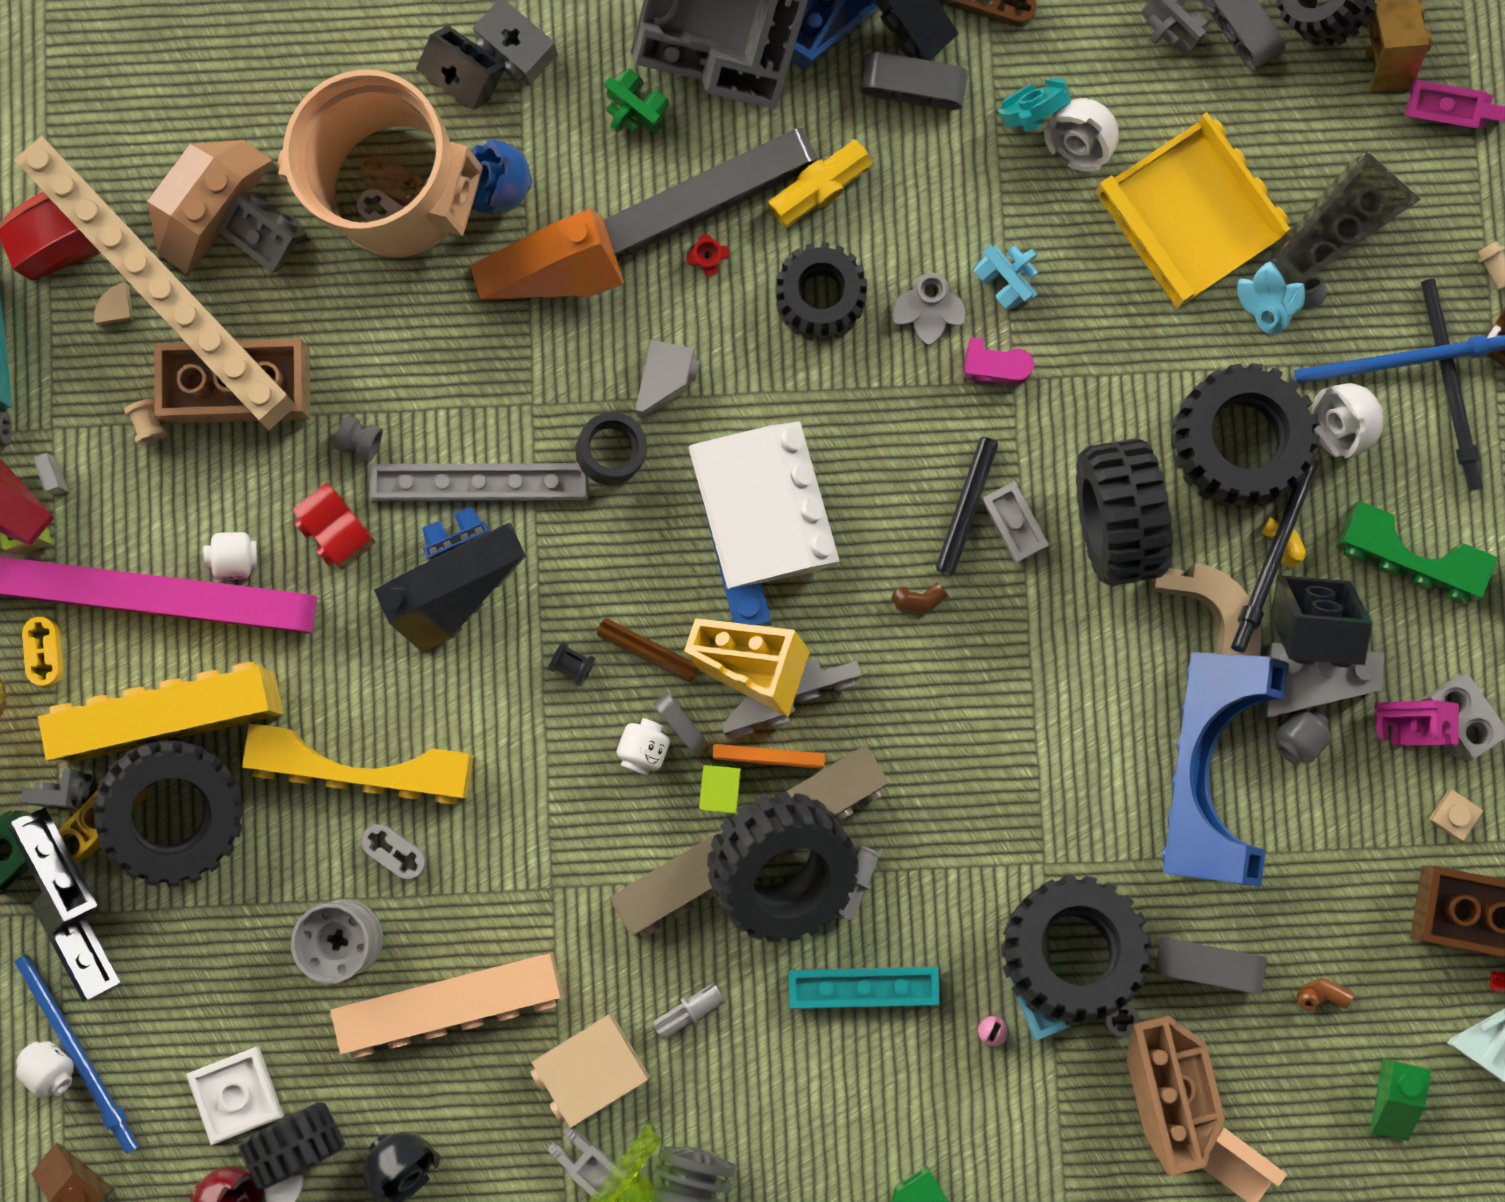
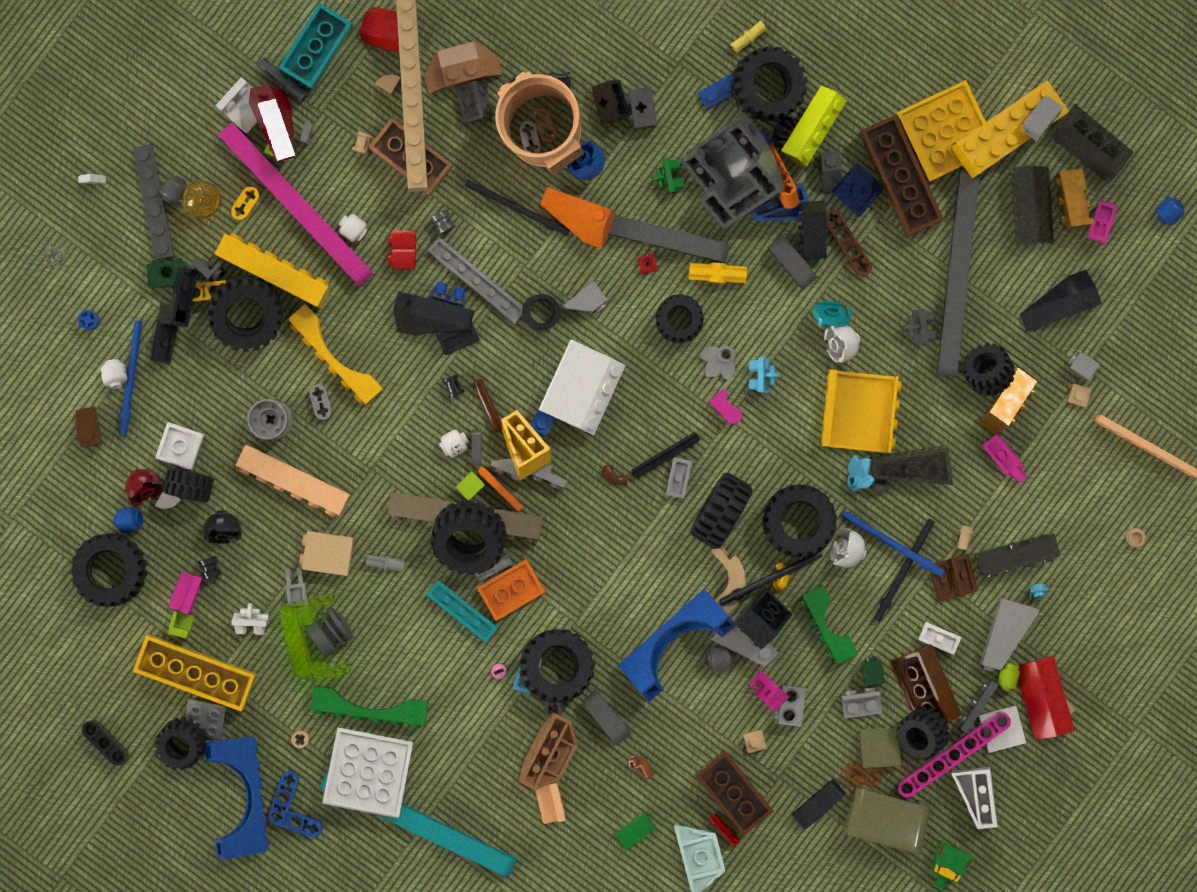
camera: 35 degrees right, 5 degrees up
none -> black hinge [436,323,480,356]
none -> black bar [465,180,570,237]
none -> orange plate [477,559,546,621]

